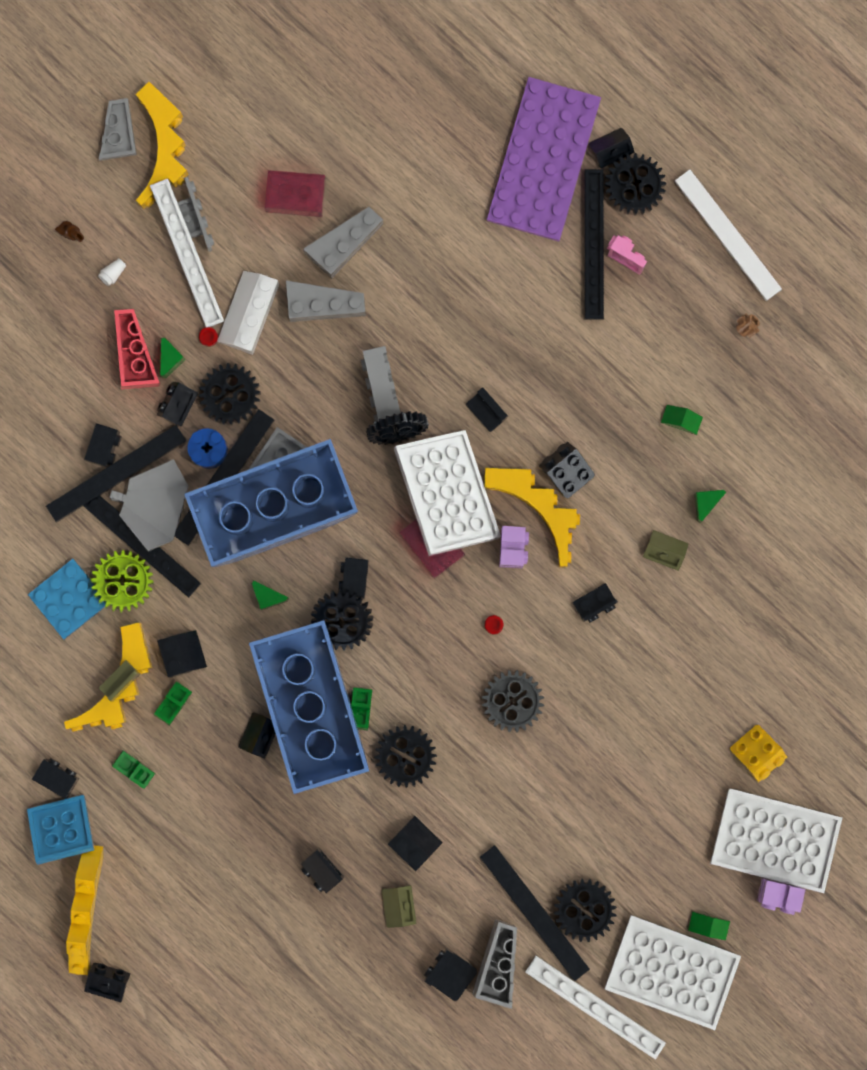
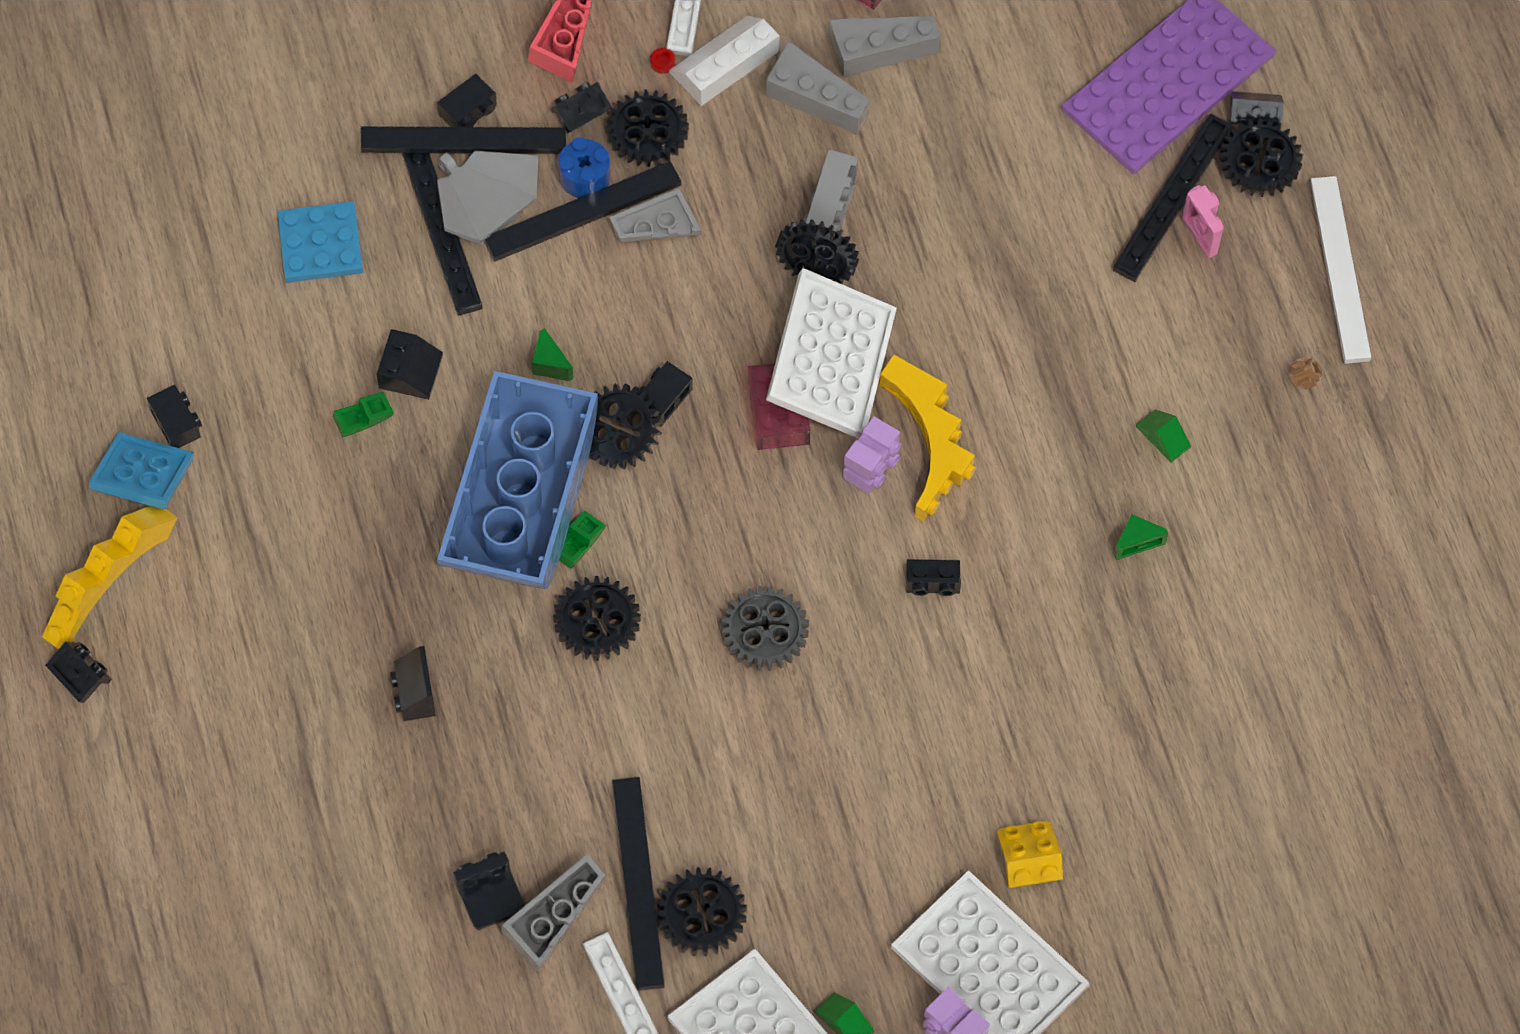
camera: 30 degrees right, 20 degrees down
yellow arch [64,622,153,732] -> none
lime gear [91,550,154,613] -> none
olive panel [99,660,140,702] -> none
green slope [112,750,155,789] -> none
green slope [160,338,185,378] -> none
medium blue brick [184,439,358,567] -> none
black panel [238,712,276,759] -> none
olive panel [382,885,417,928] -> none
black slope [388,816,443,872] -> none
black panel [466,387,508,432] -> none
red tile [484,615,504,635] -> none
black bracket [539,441,595,498] -> none
olive panel [643,530,689,571] -> none

